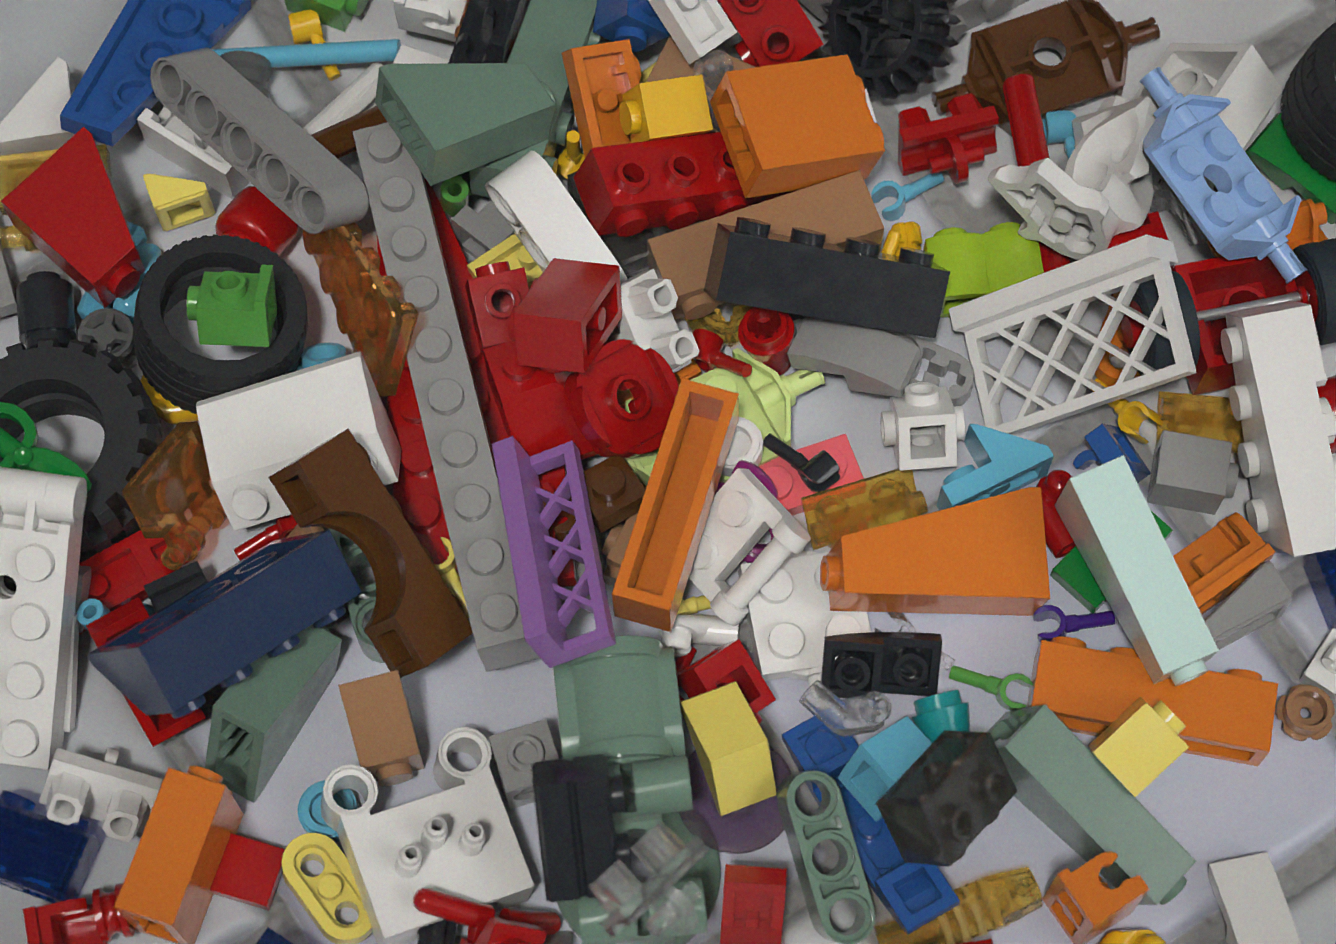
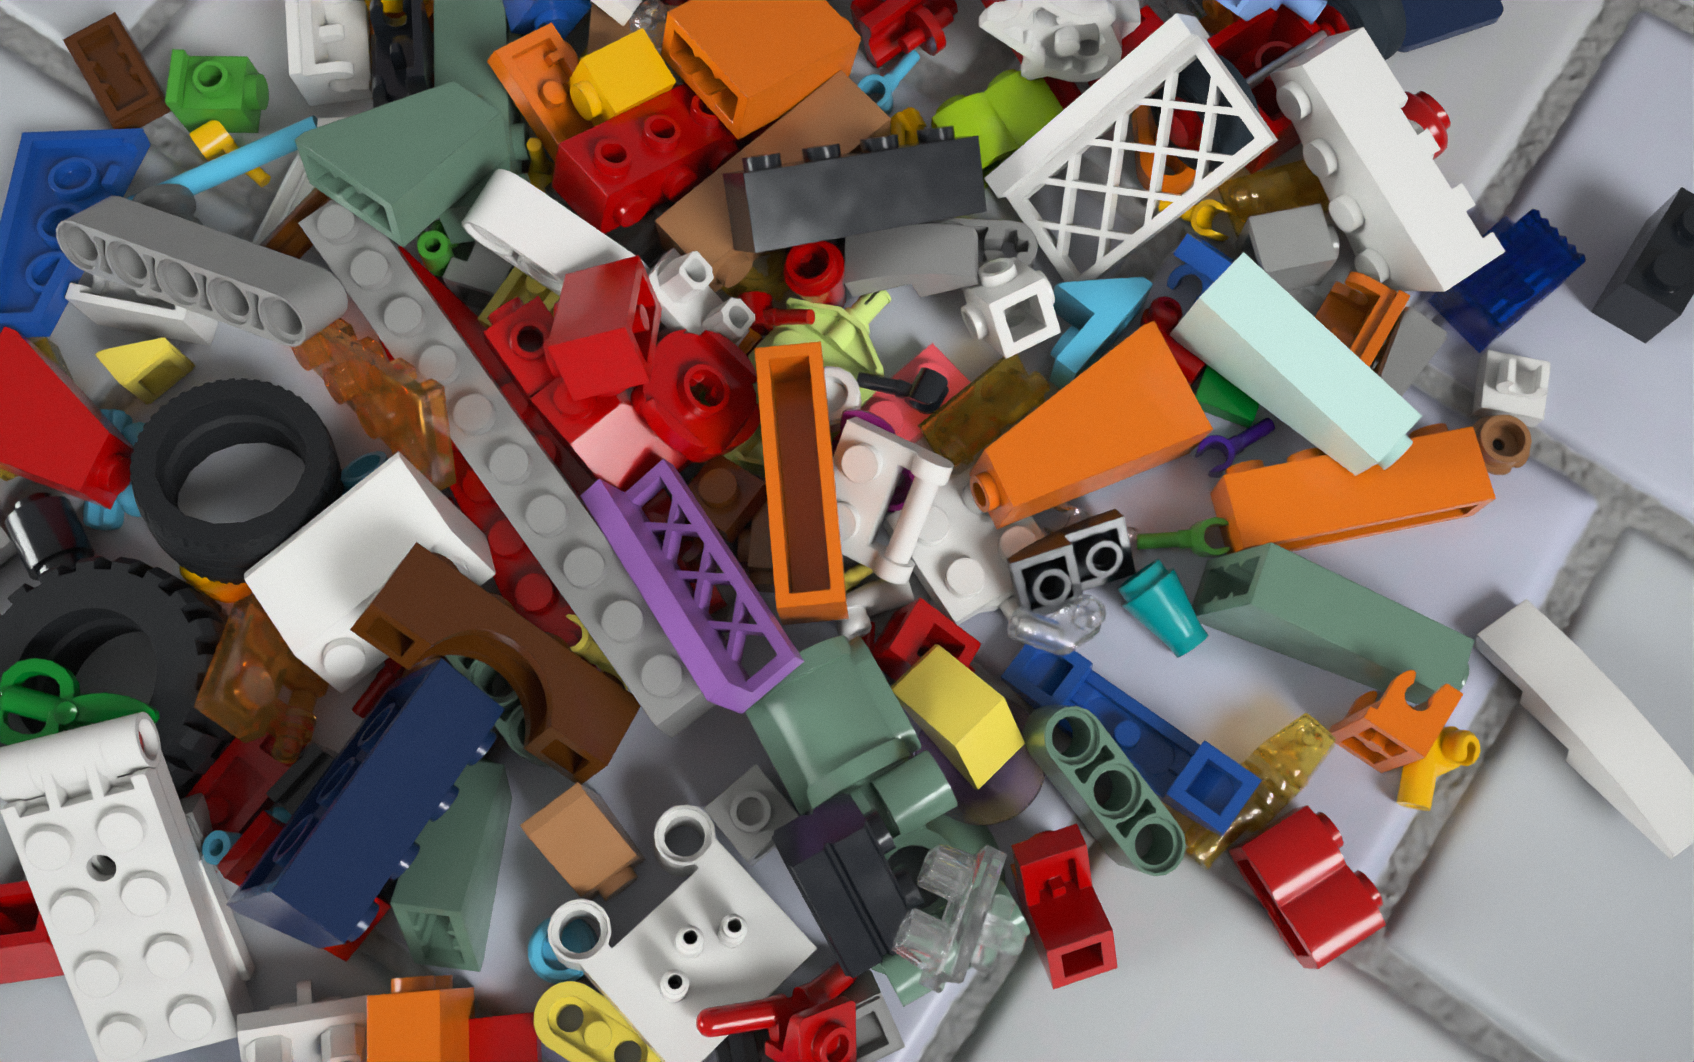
camera: 20 degrees left, 5 degrees up
dark grey wheel [77,308,138,370] -> none
bright green brick [187,265,277,347] -> none
red head [215,186,299,257] -> none
medium azure brick [837,716,947,822] -> none
clear smoke brick [876,730,1018,867] -> none
light yellow brick [1088,697,1189,797] -> none

